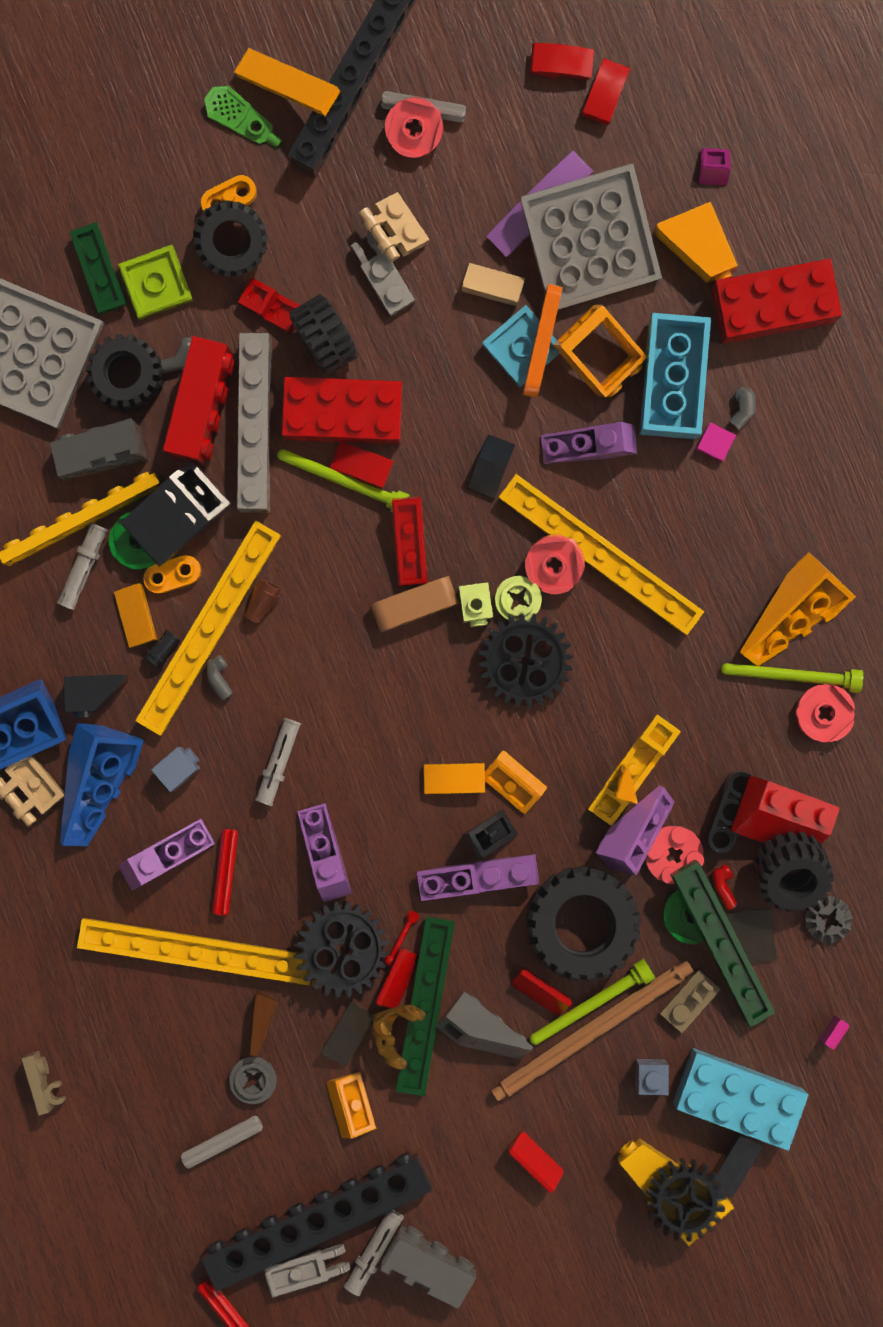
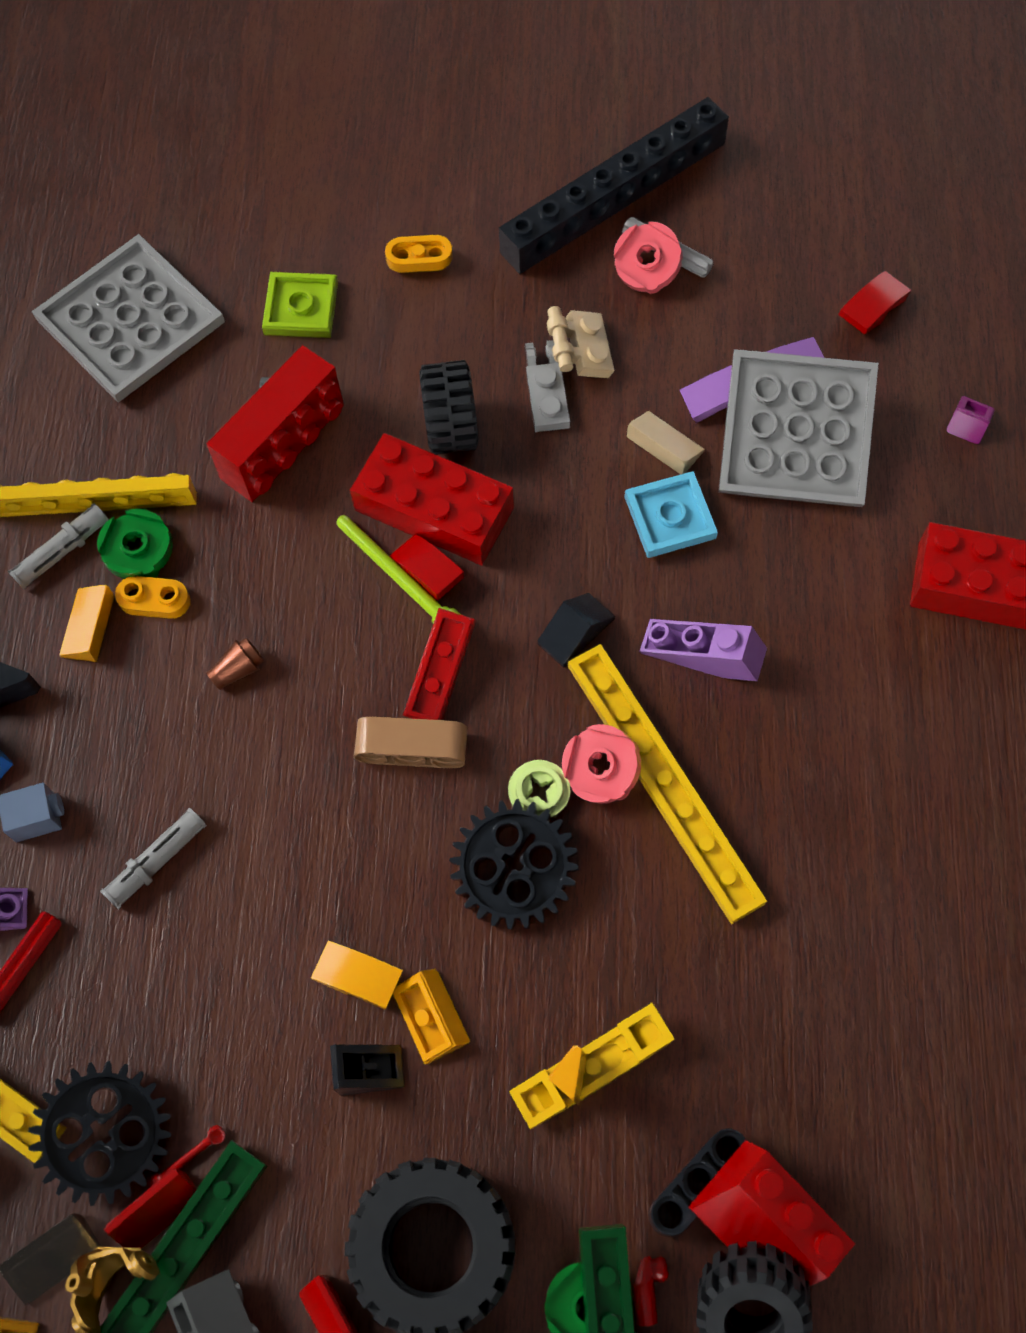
camera: 25 degrees right, 20 degrees down
dark grey wedge [50,418,148,481] -> none
dark green plate [70,222,127,316] -> none
black tyre [86,334,164,412] -> none
black slope [120,460,230,567] -> none
yellow plate [135,520,281,736] -> none
black pin [144,629,180,667] -> none
black tyre [193,200,268,277] -> none
bright green piece [204,86,283,149] -> none
dark grey arm [206,655,233,700] -> none
light orange tile [234,48,340,116] -> none
light grey arch [237,333,272,513] -> none
red slope [238,278,300,334] -> none
medium lavender slope [298,803,352,902] -> none
medium lavender slope [417,854,540,901] -> none
yellowish green brick [459,582,493,627] -> none
orange beam [523,284,562,398] -> none
red slope [530,43,594,81] -> none
light orange window [553,305,647,398] -> none
medium lavender slope [596,786,675,876] -> none
medium azure brick [639,313,711,440] -> none
coral plate [645,826,704,884] -> none
light orange slope [654,202,738,283] -> none
dark pink tile [696,422,736,462] -> none
lime piece [721,663,863,693] -> none
dark grey arm [728,386,756,431] -> none
light orange wedge [740,552,856,666] -> none
coral plate [794,684,855,742] -> none

